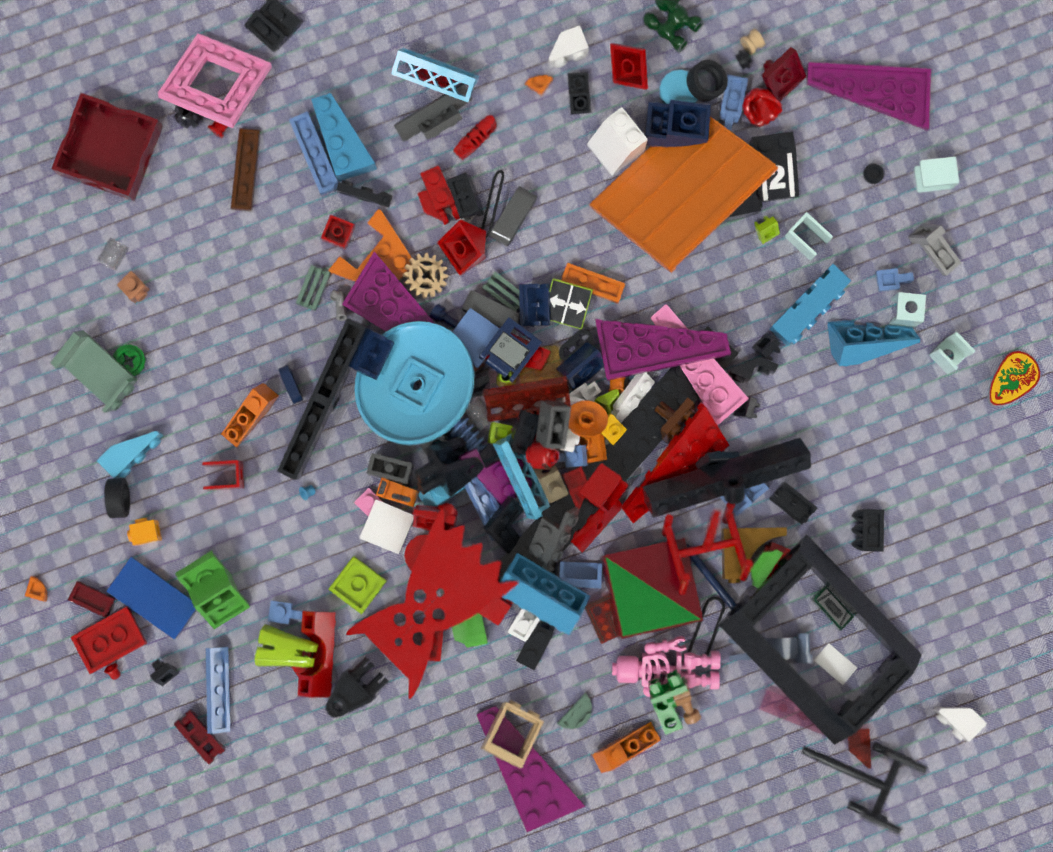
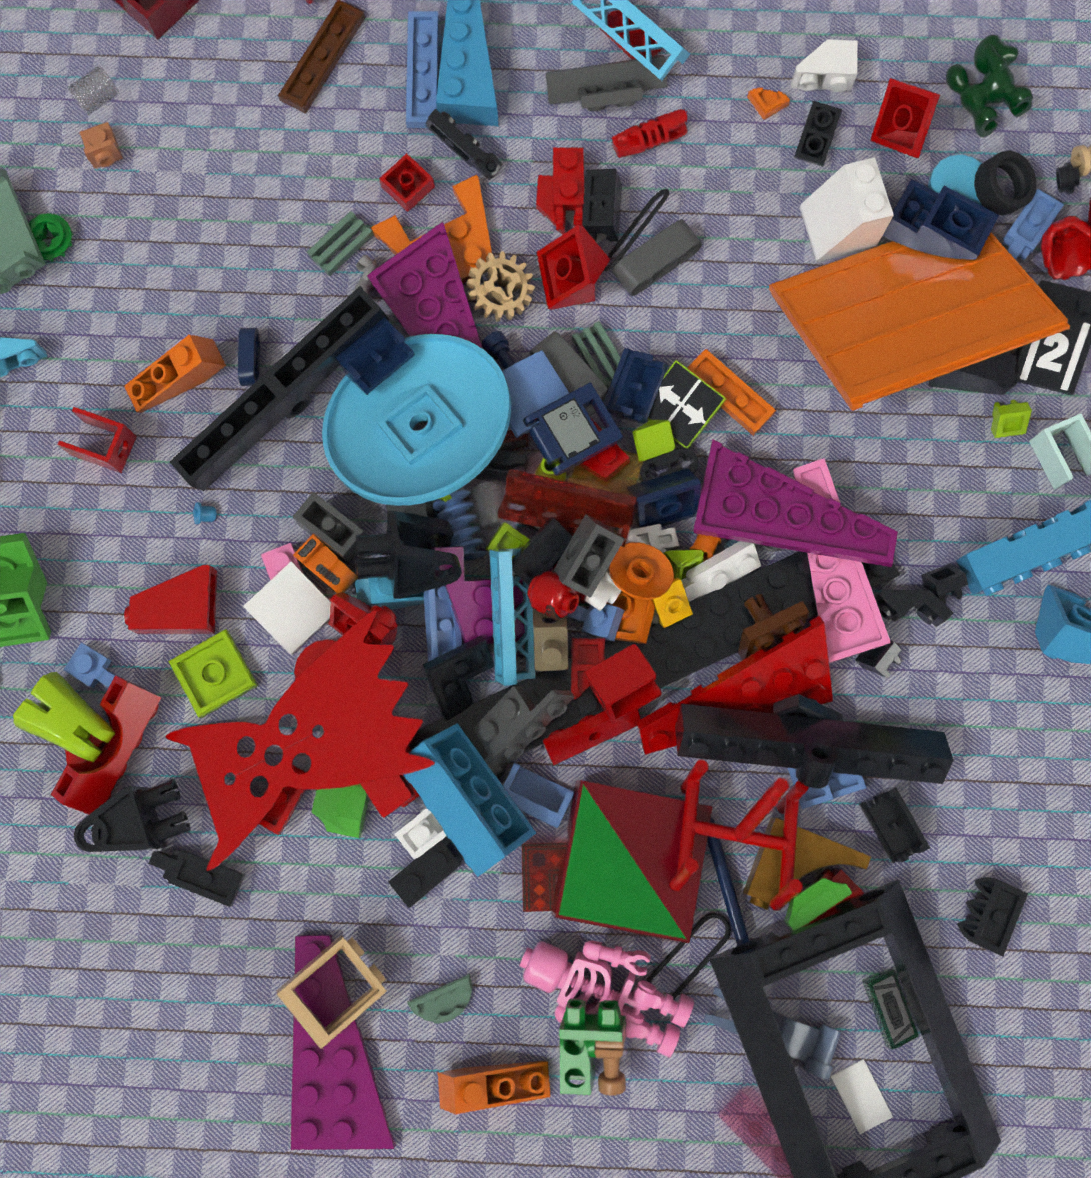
camera: 25 degrees right, 5 degrees down
none -> red slope [124,565,217,634]
none -> black hinge [148,849,245,907]
none -> lime slope [632,420,676,461]

